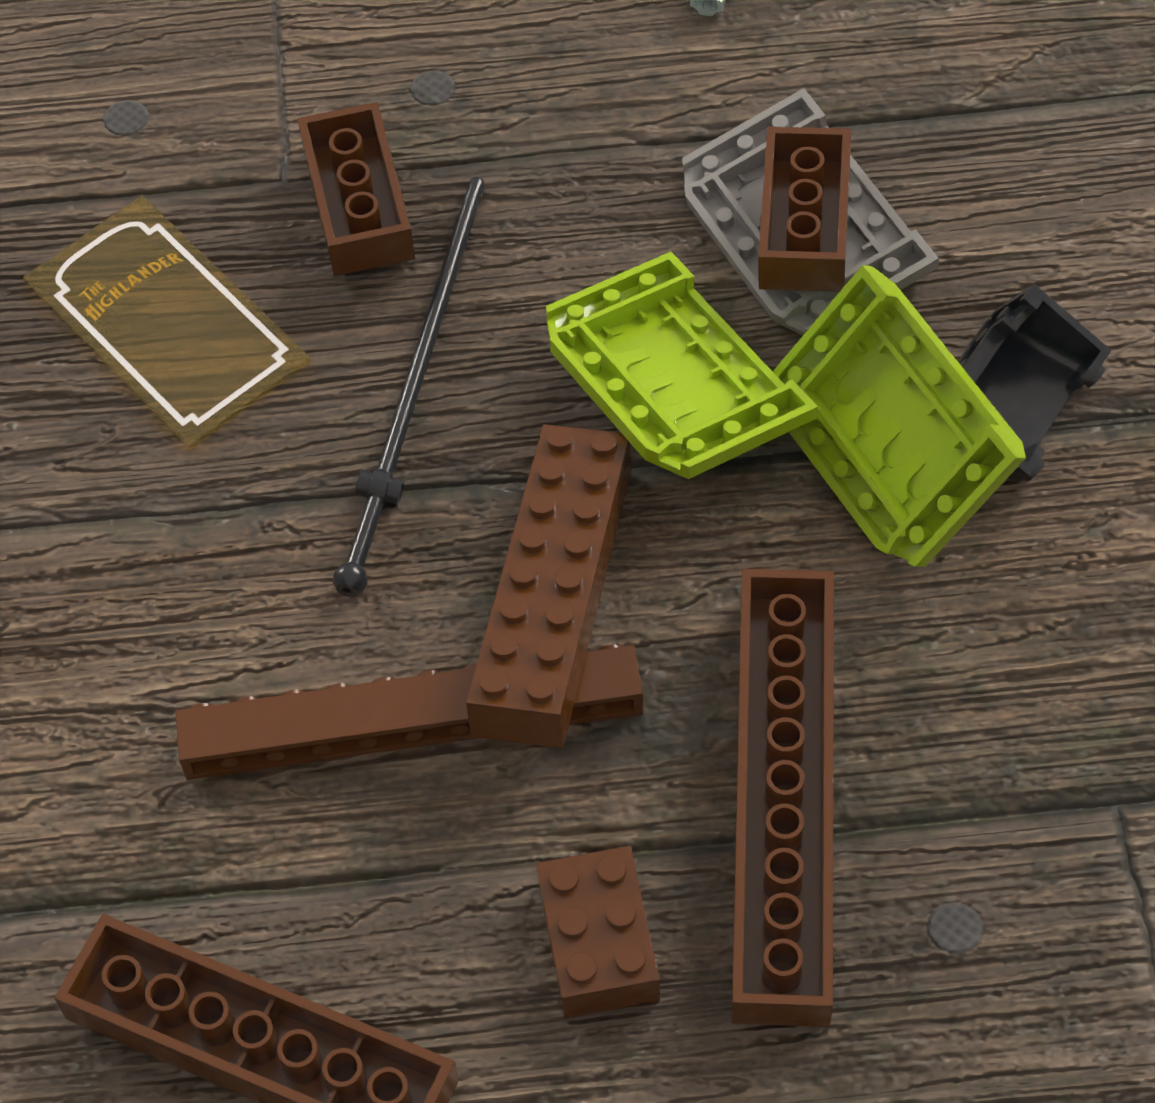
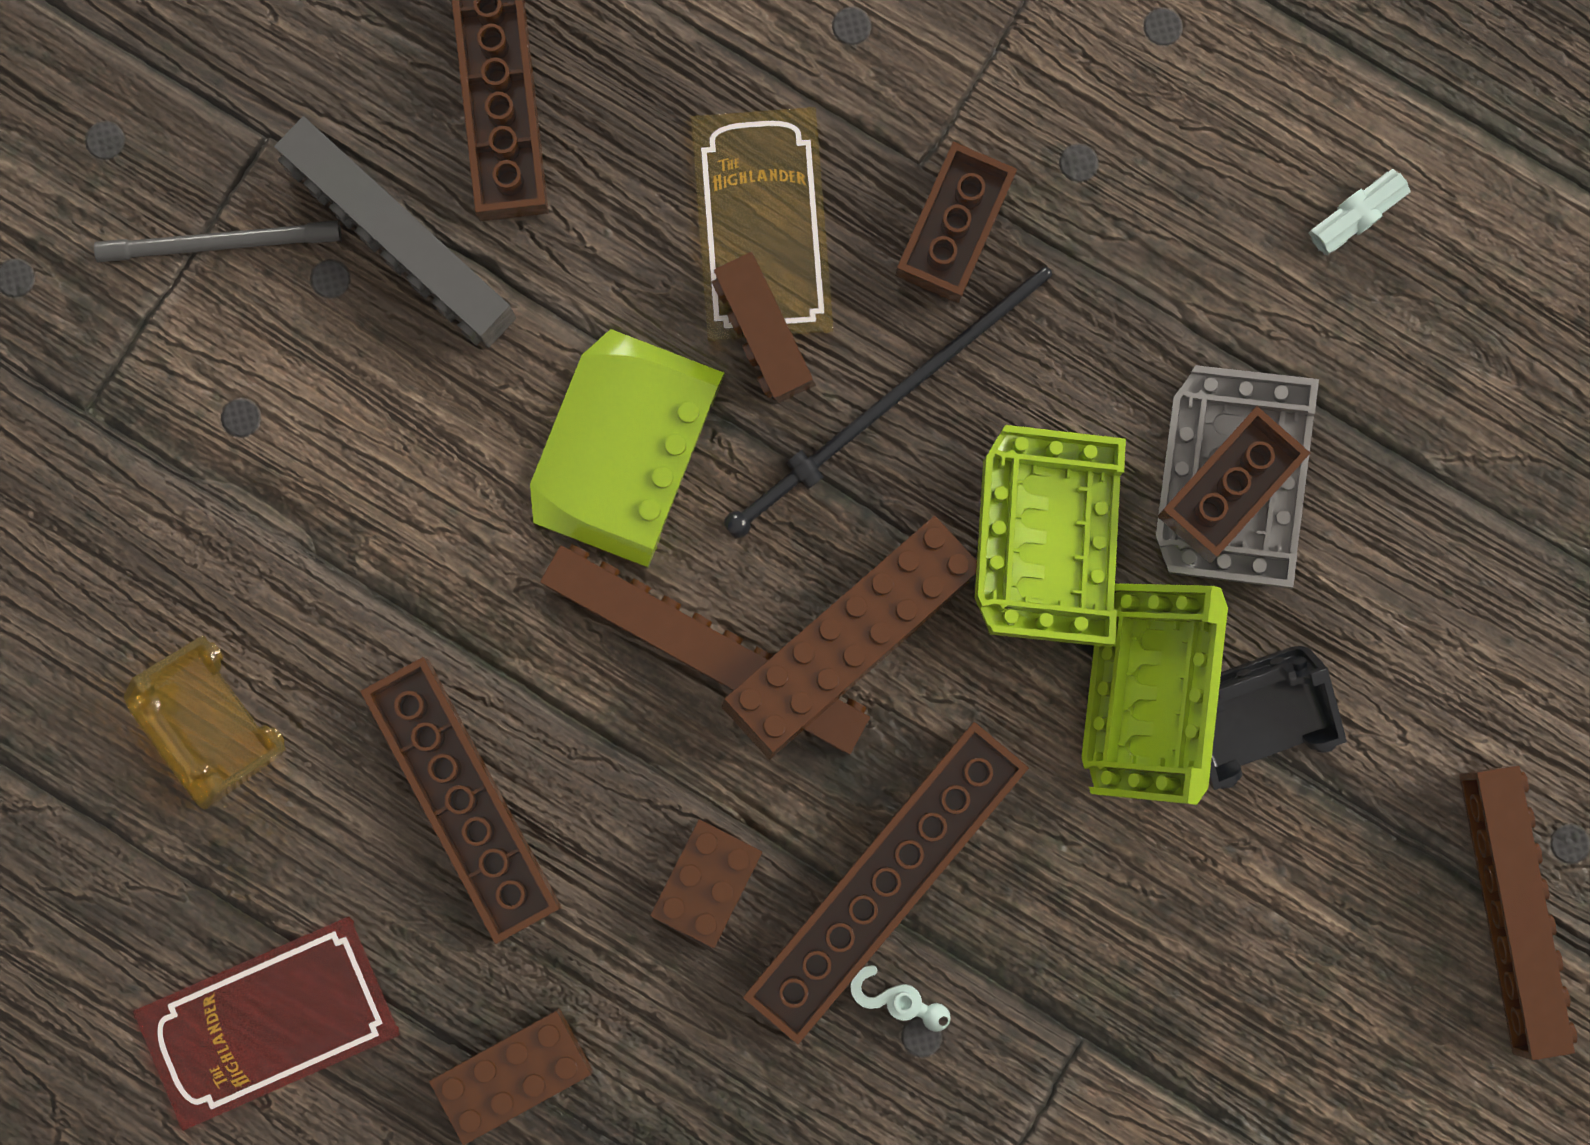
camera: 30 degrees right, 25 degrees up
none -> lime slope [530,329,725,568]
none -> reddish brown brick [711,251,816,403]
none -> light aqua piece [850,965,951,1032]

